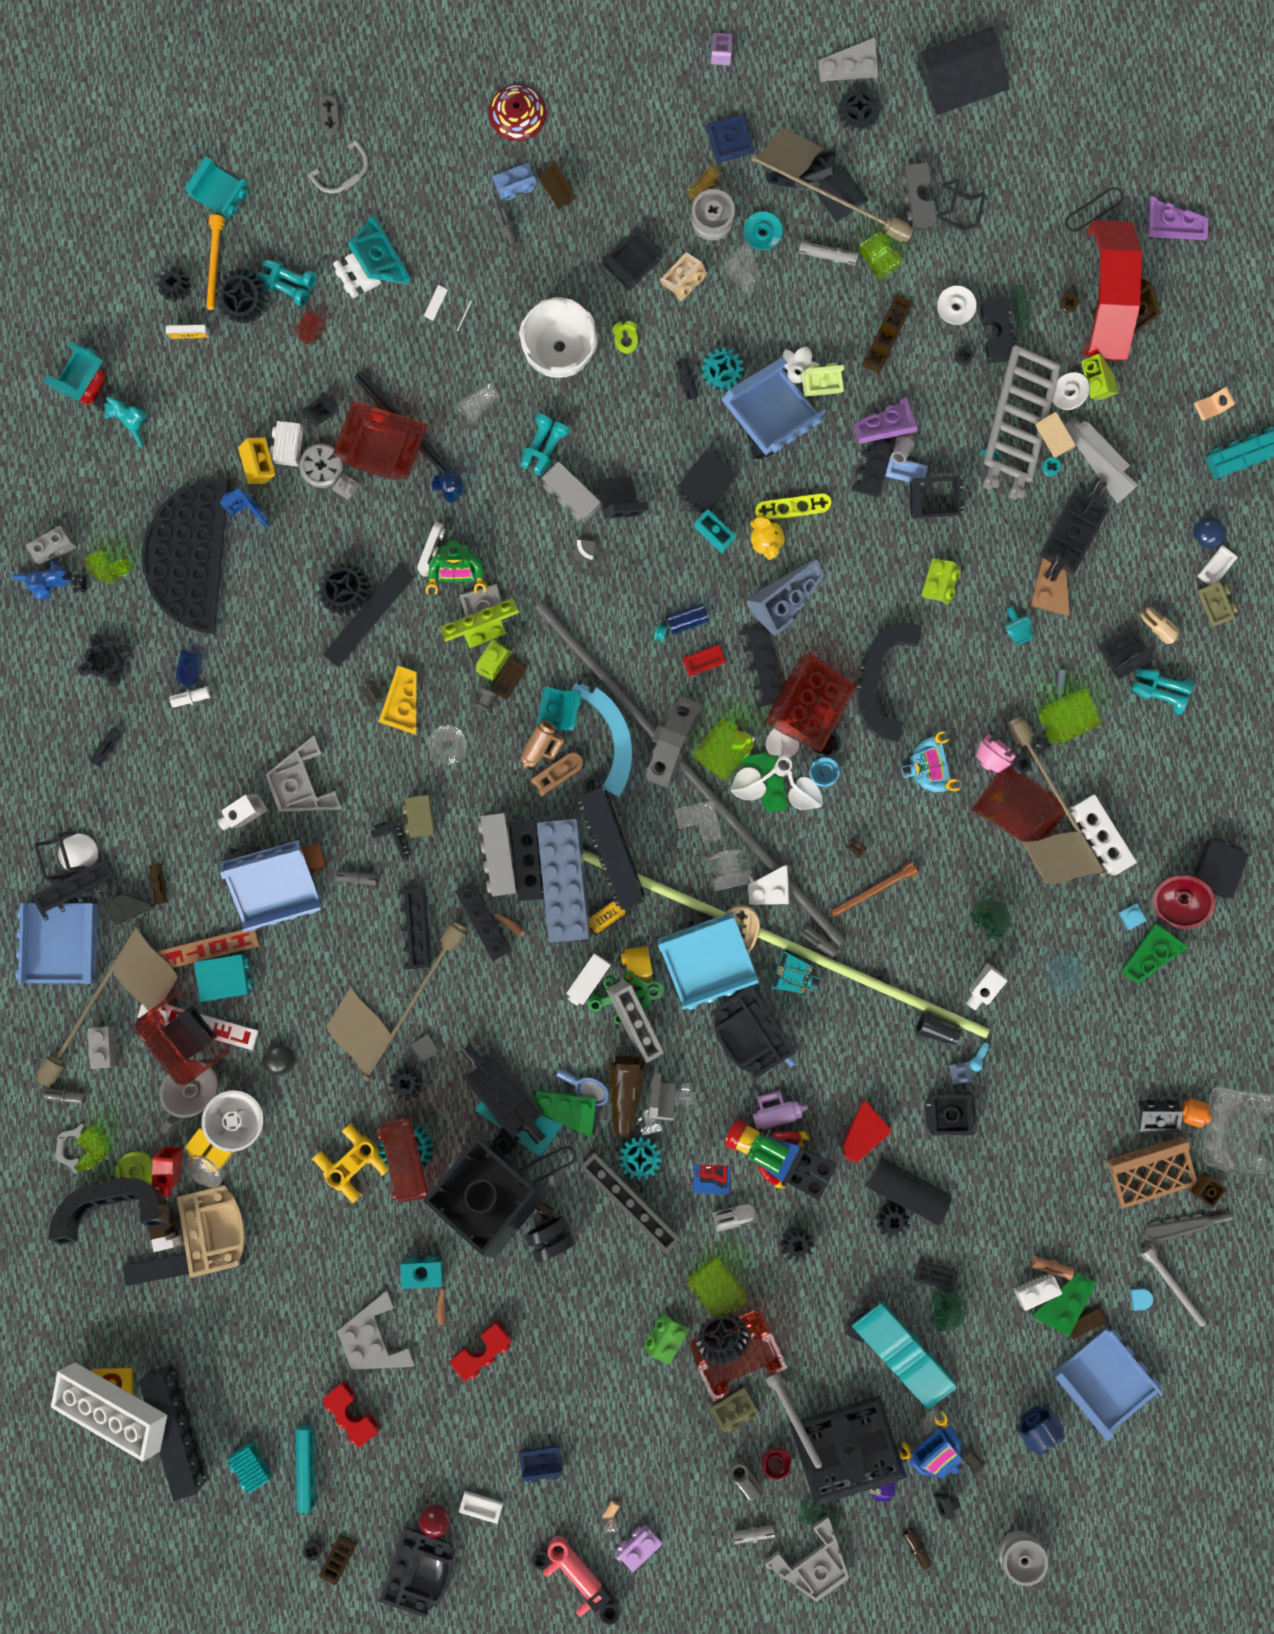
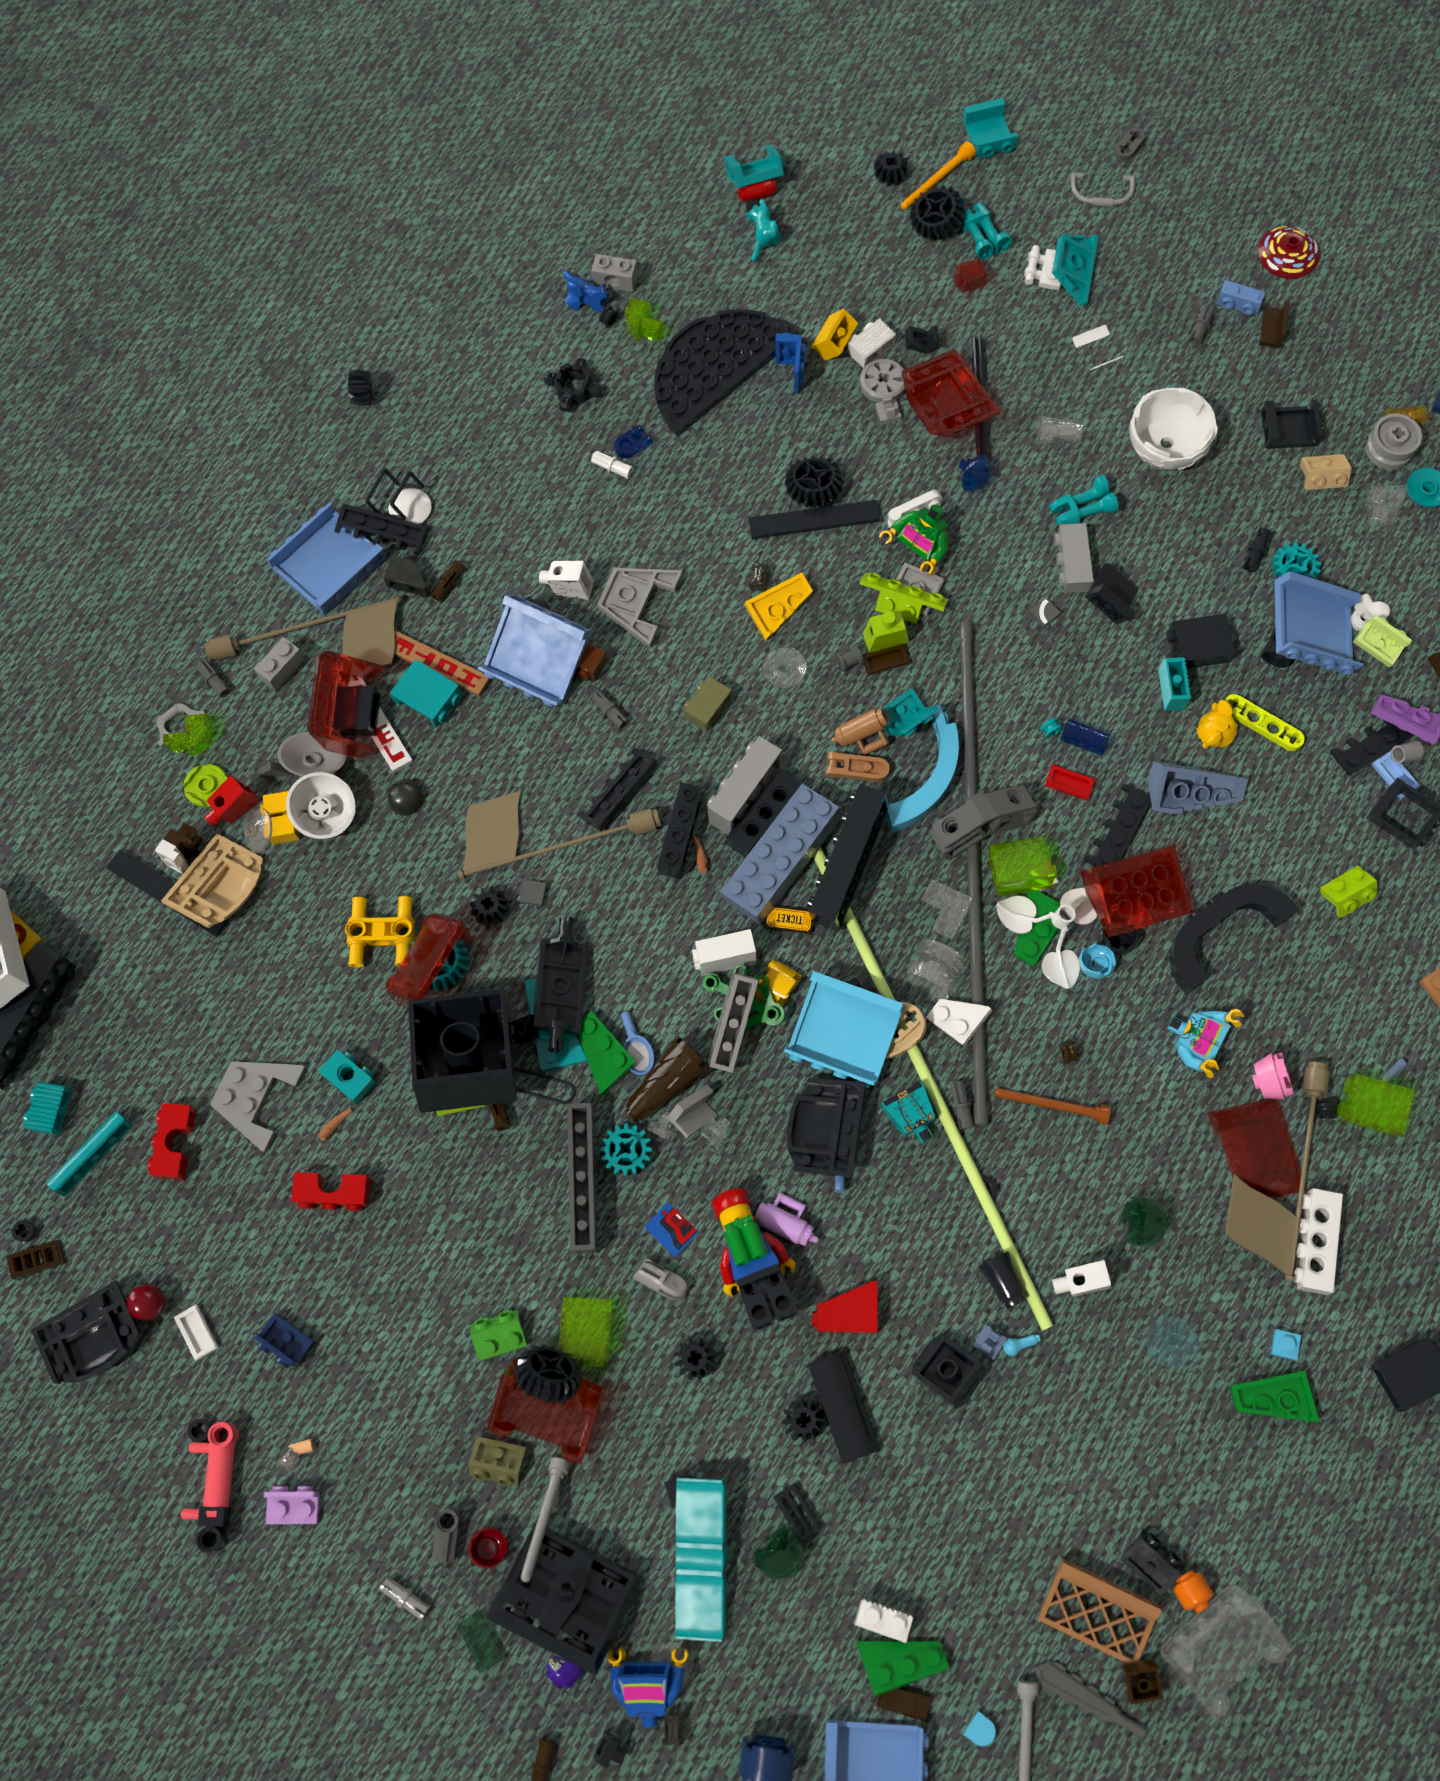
camera: 50 degrees right, 15 degrees down
black arch [48,1177,169,1245] -> none
black pin [89,727,123,767] -> none
white tile [166,325,209,339] -> none
black bracket [370,822,410,862] -> none
black wheel [524,1216,576,1263] -> none
lime piece [612,321,638,354] -> none
light grey wing [764,1515,849,1602] -> none
teal piece [1004,607,1034,645] -> none
black bush [1011,755,1032,774] -> none
nougat pin [1031,1255,1074,1280] -> none
dark red dish [1153,874,1216,929] -> none

